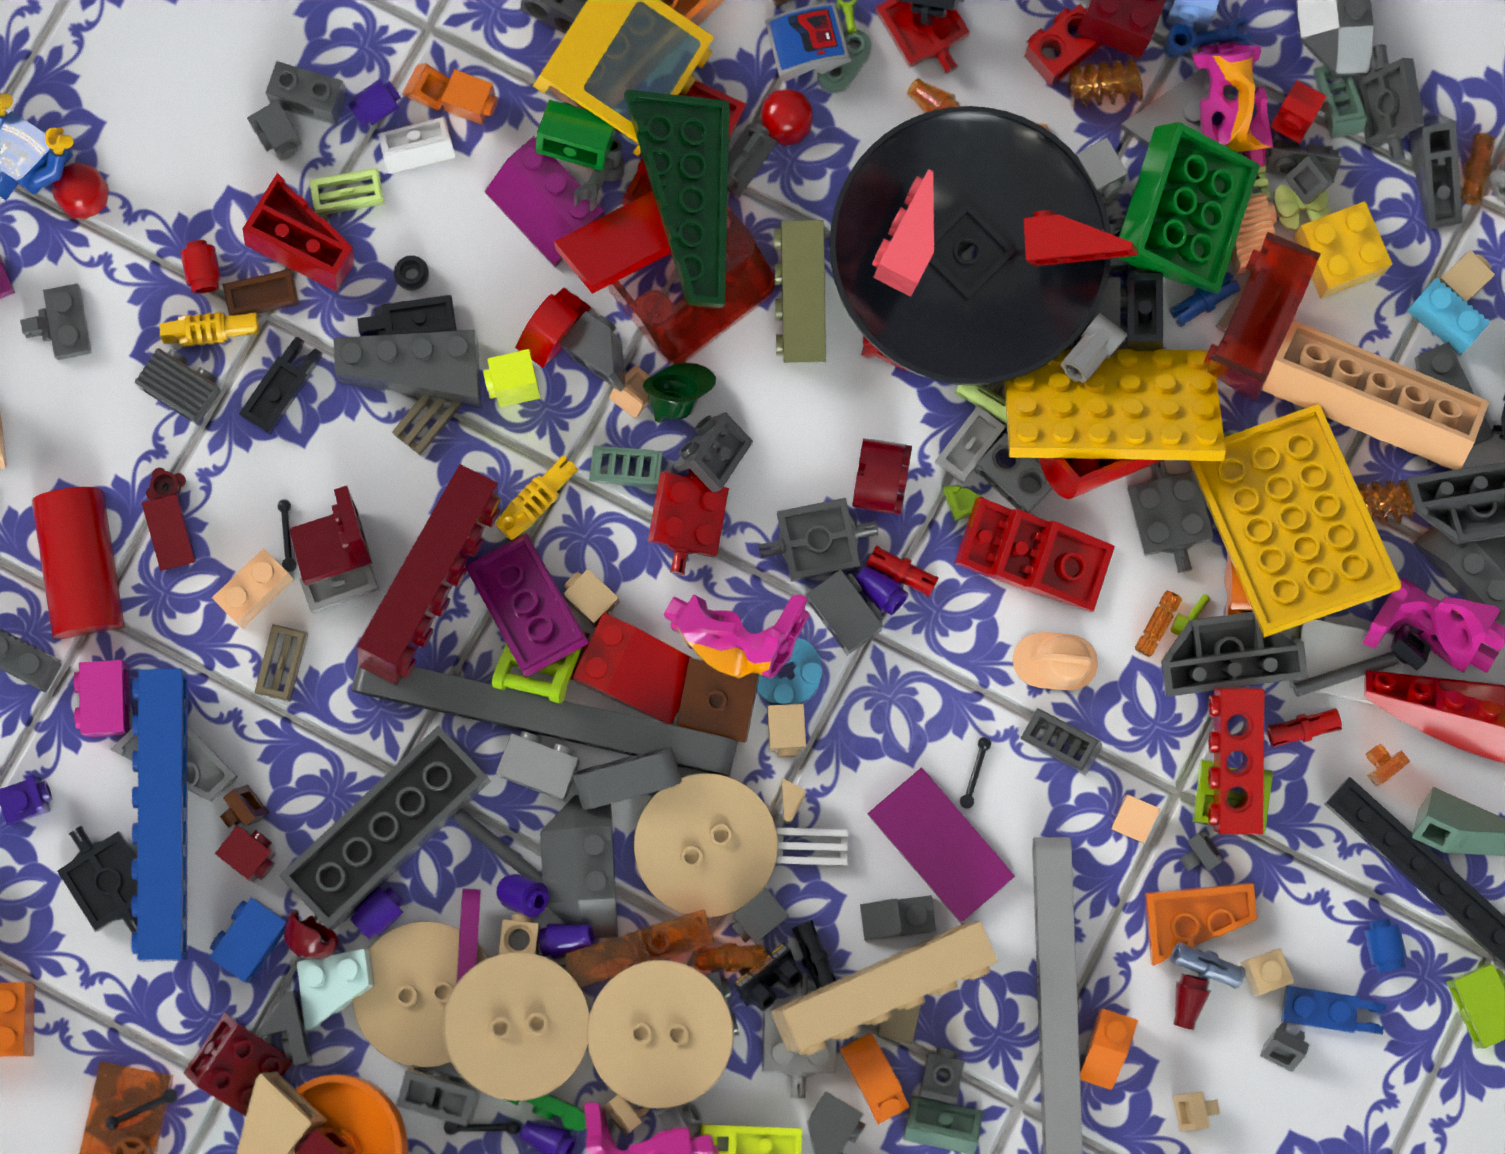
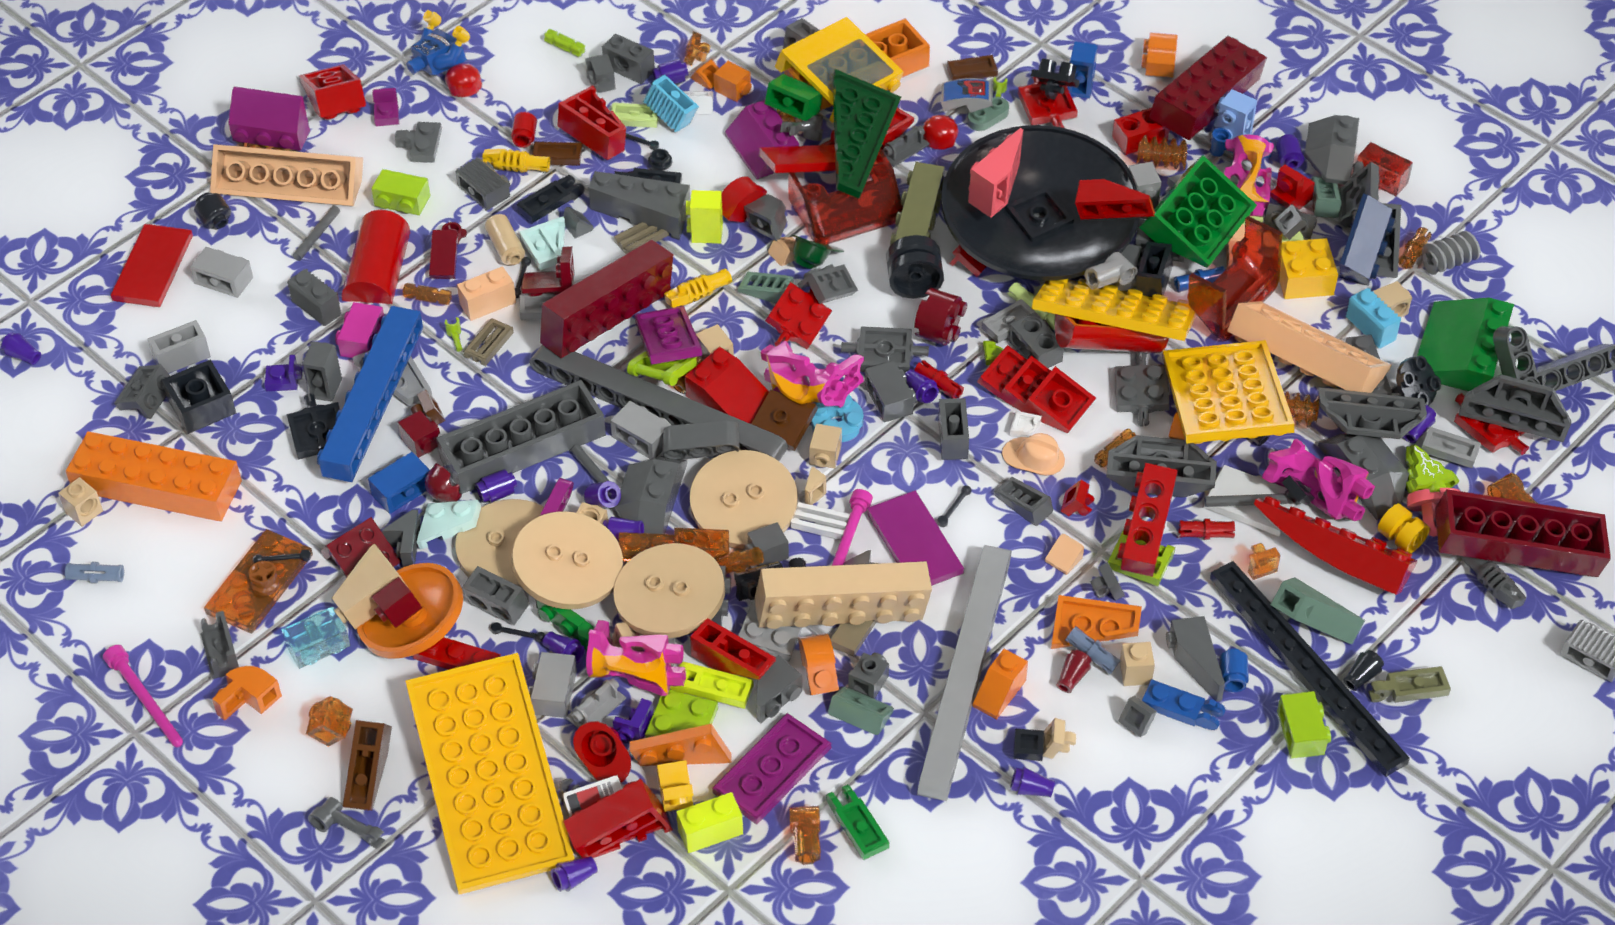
camera: 20 degrees right, 30 degrees down
none -> dark grey brick [302,341,343,402]
none -> lime brick [371,169,431,216]
none -> clear orange axle [402,283,452,305]
none -> lime hand [445,317,463,352]
none -> tan brick [485,214,525,265]
none -> light aqua wing [519,216,565,270]
none -> lime axle [544,29,586,57]
none -> dark grey slope [564,207,594,239]
none -> black hinge [626,133,659,150]
none -> medium azure brick [643,74,699,132]
none -> clear orange tile [683,31,711,66]
none -> red slope [690,618,776,680]
none -> dark pink piece [831,489,873,566]
none -> black wheel [886,235,944,299]
none -> dark grey brick [938,398,969,460]
none -> white tile [1010,411,1042,437]
none -> black plate [1013,728,1044,761]
none -> red tile [1060,480,1095,516]
none -> dark grey slope [1166,616,1225,702]
none -> dark purple brick [1276,134,1304,170]
none -> slope [1340,194,1395,286]
none -> clear red brick [1357,142,1413,197]

